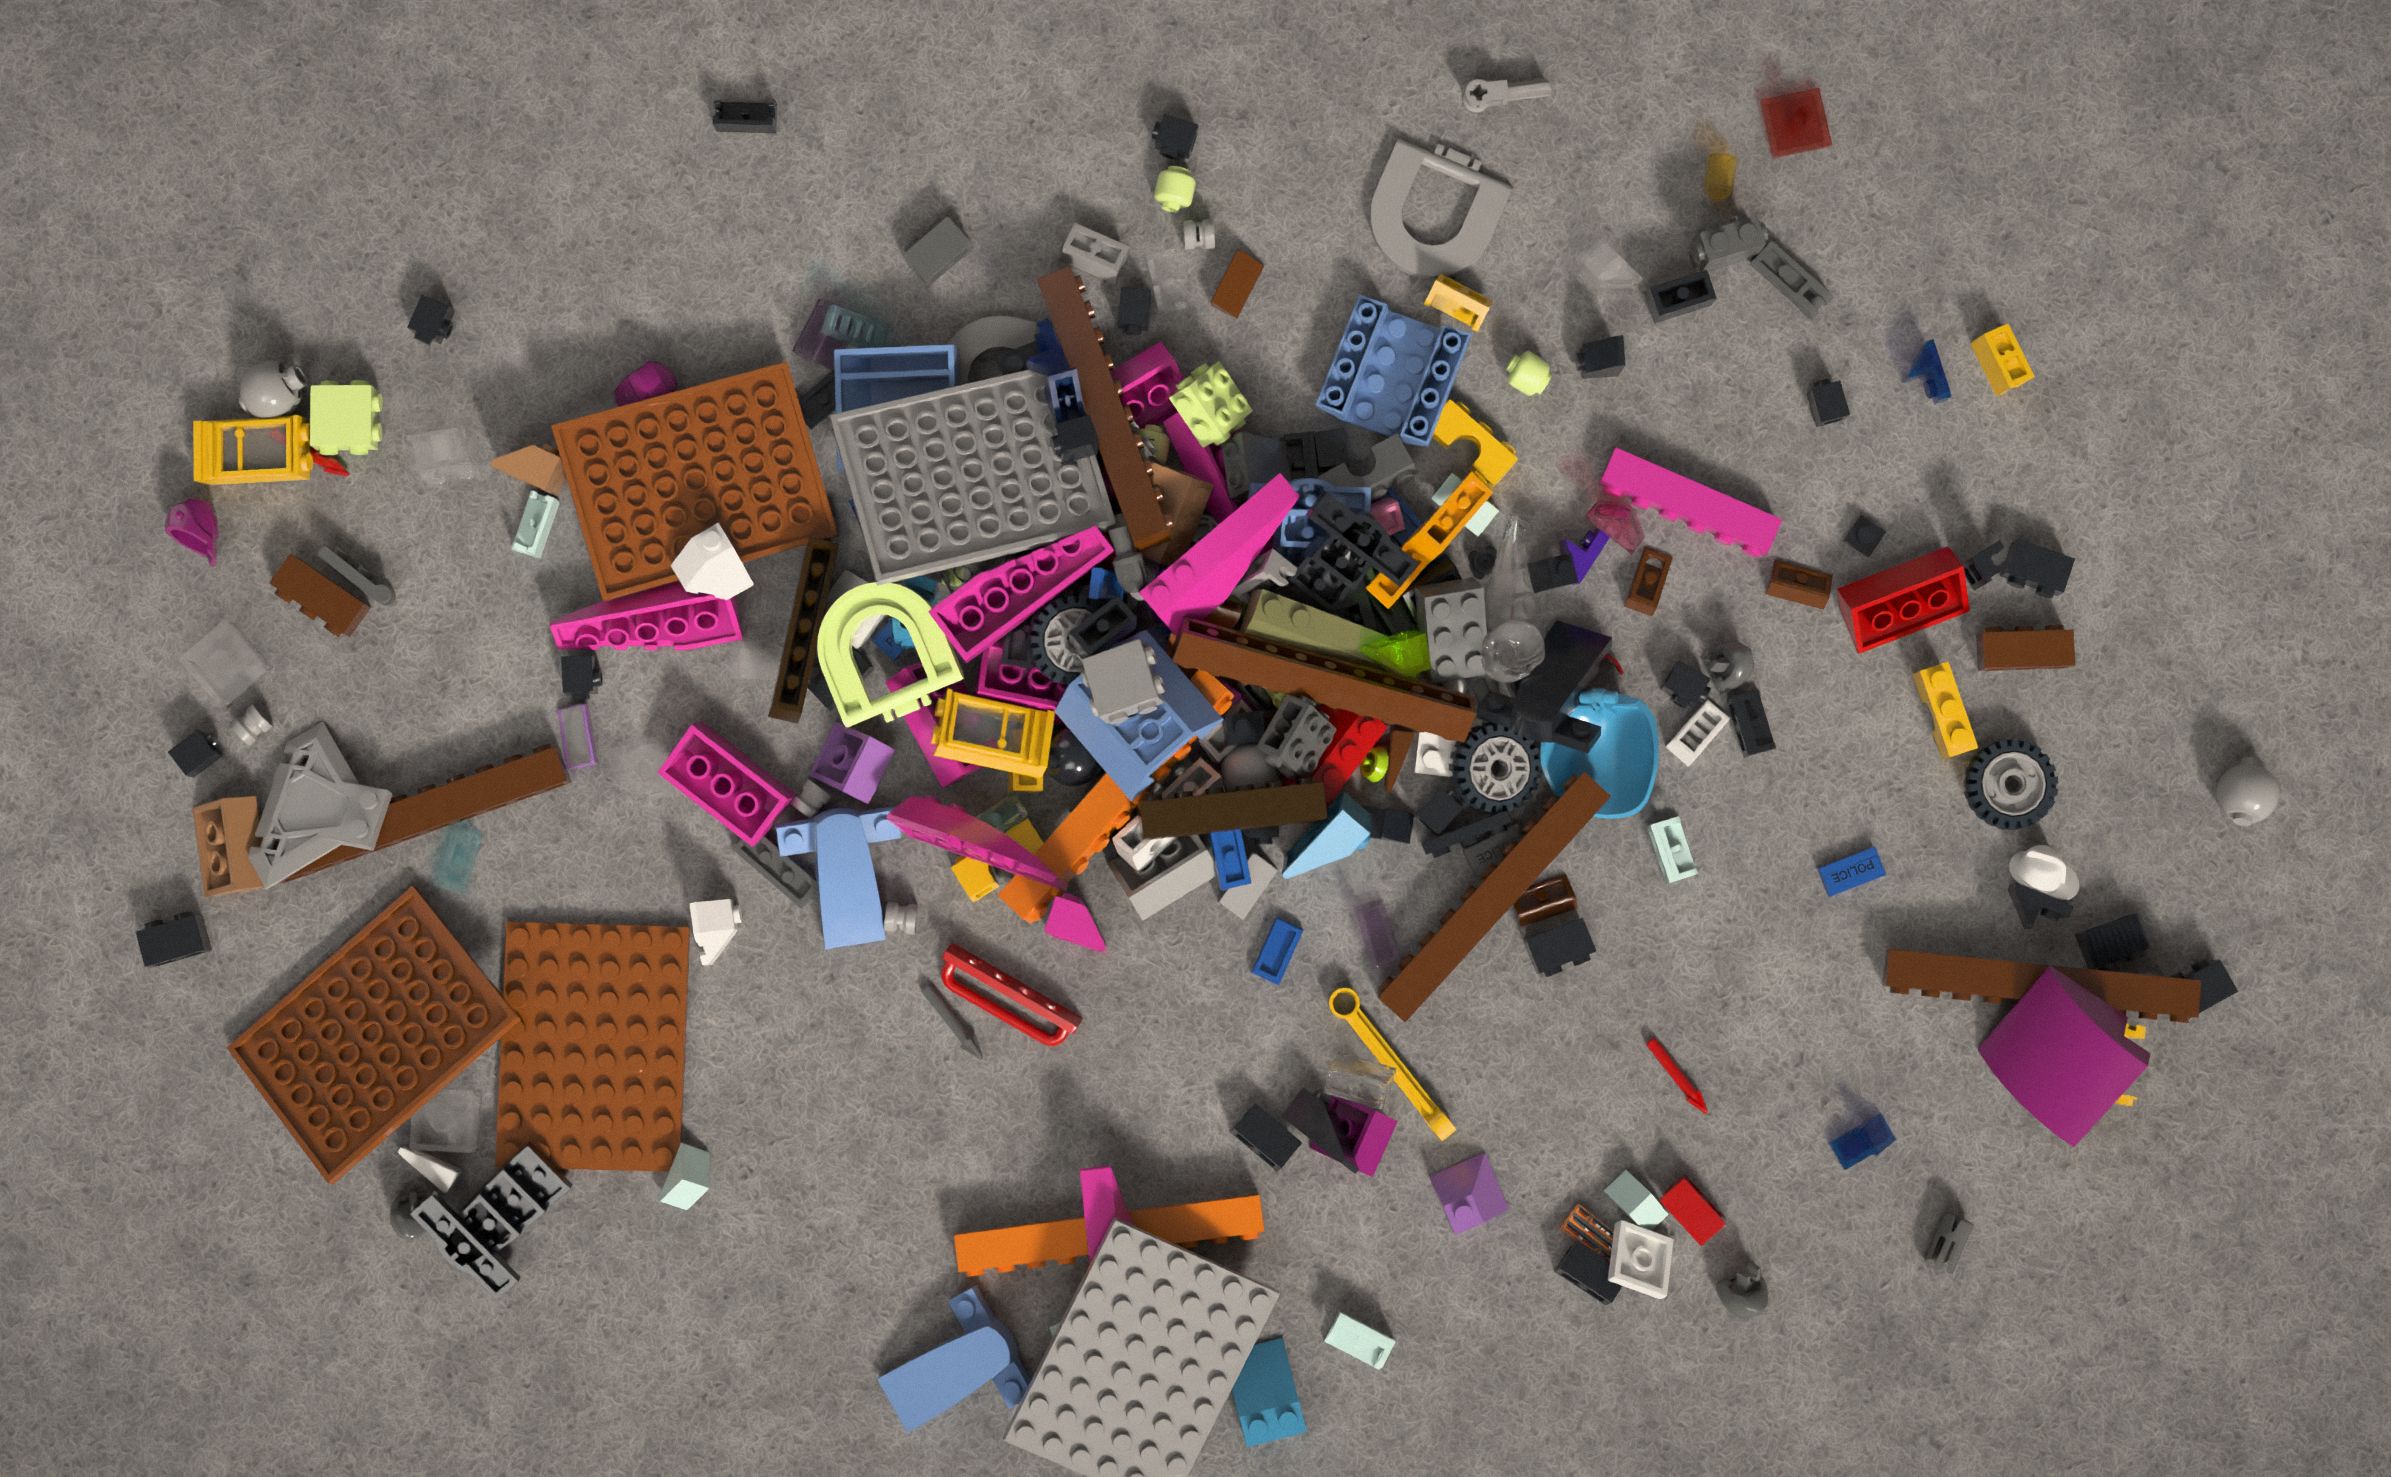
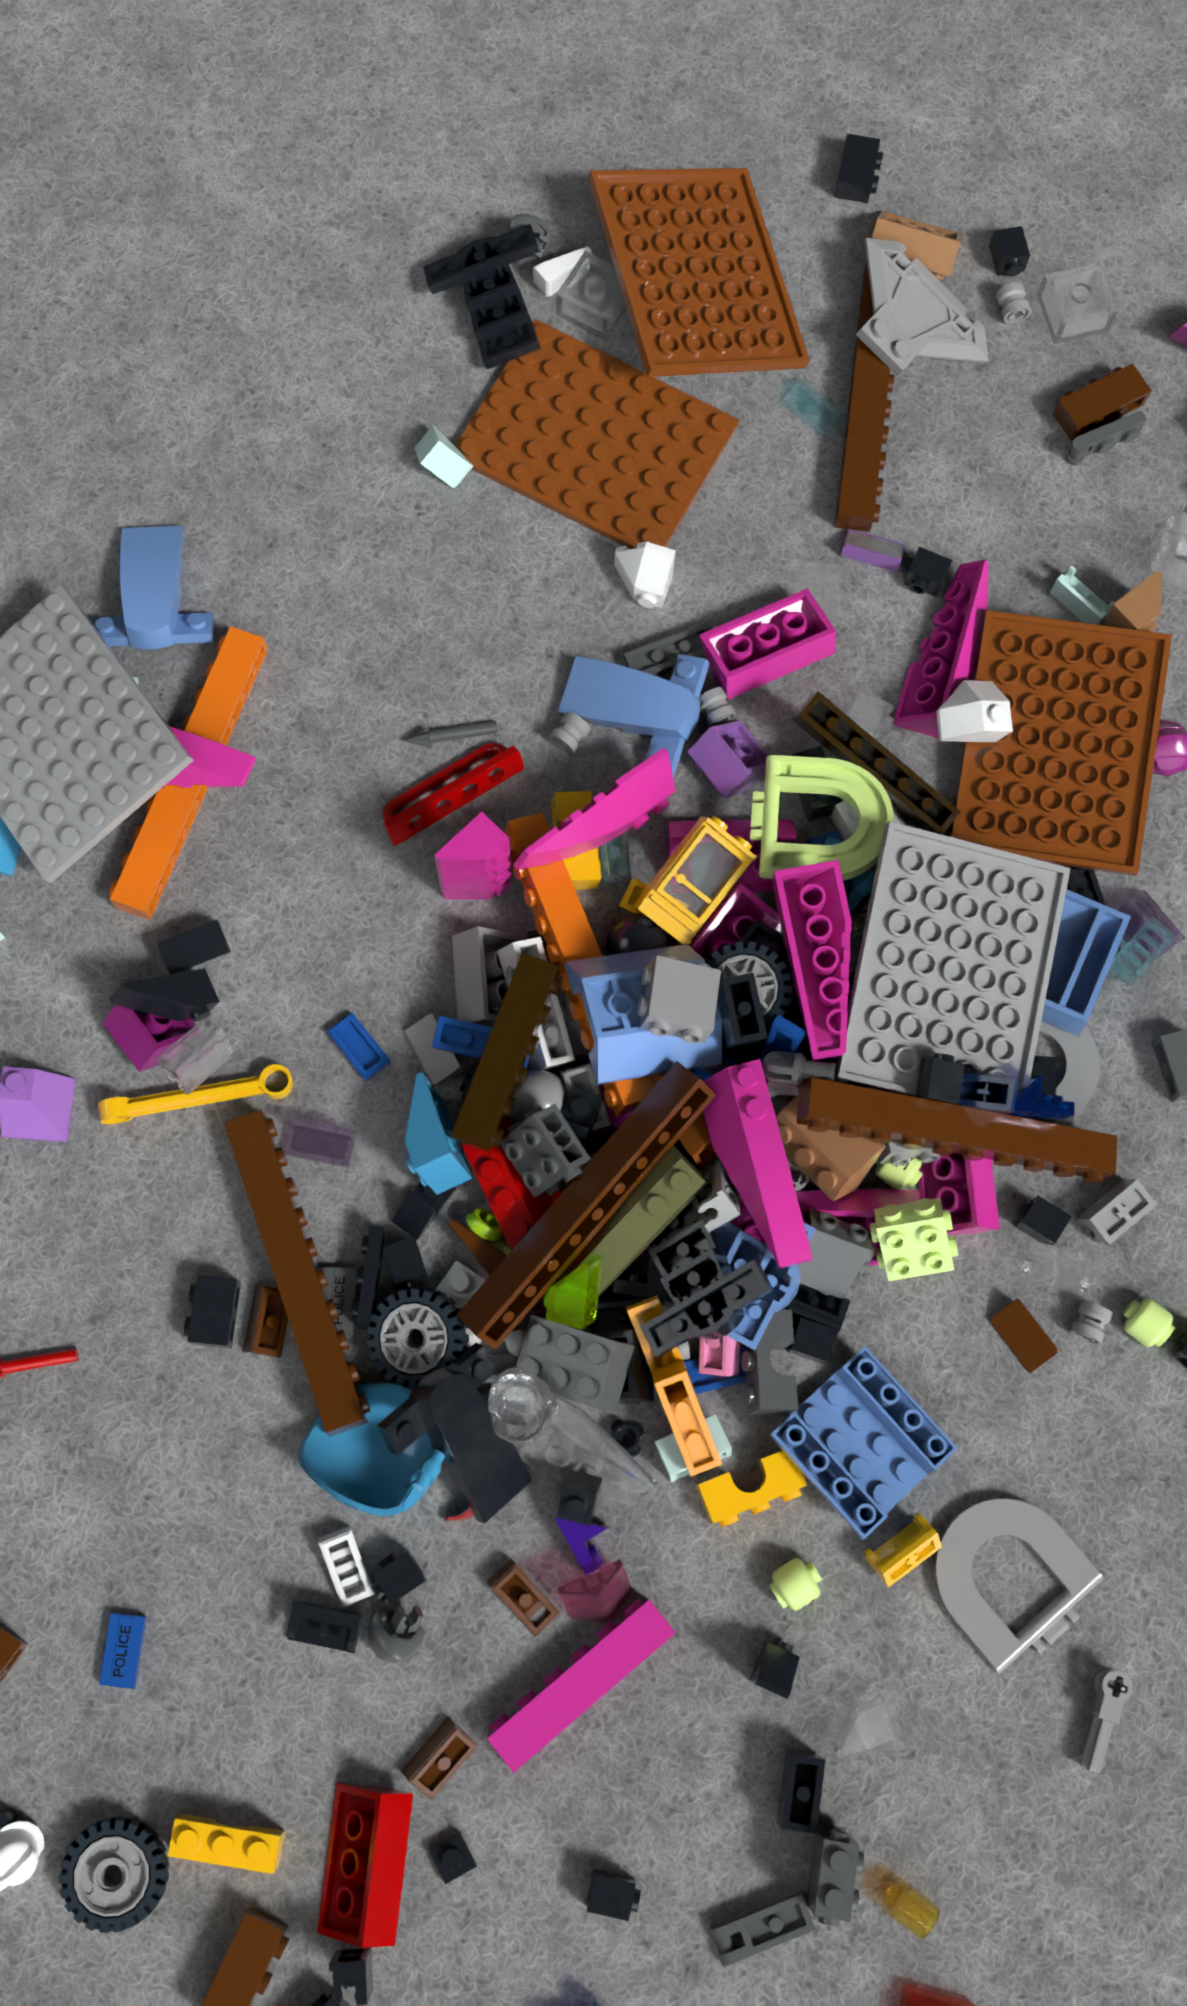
camera: 115 degrees right, 10 degrees down
light aqua hinge [1647,816,1698,884] -> none

